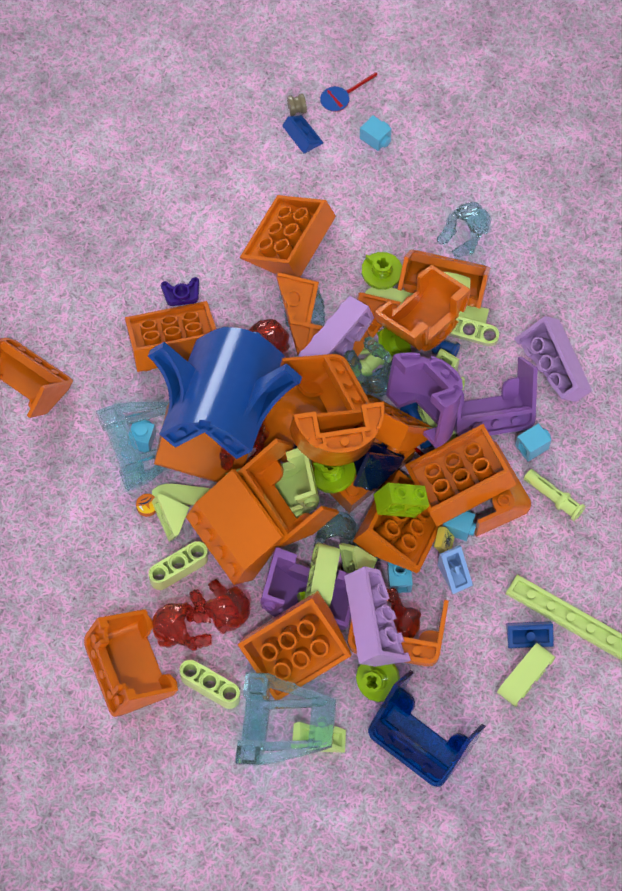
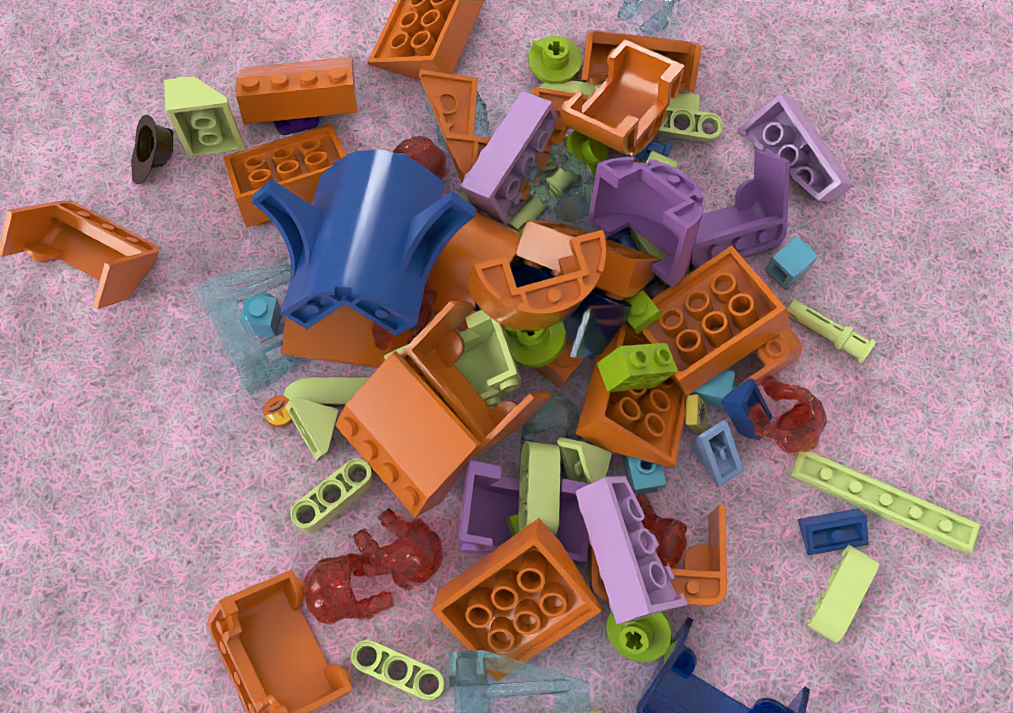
camera: 10 degrees left, 5 degrees up
orange windscreen [280,354,370,433] -> none
none -> dark brown piece [131,115,174,184]
none -> yellowish green slope [164,76,245,157]
none -> orange slope [236,57,357,124]
none -> lime plate [618,290,662,334]
none -> blue slope [721,378,772,440]
none -> clear red hair [748,375,827,455]

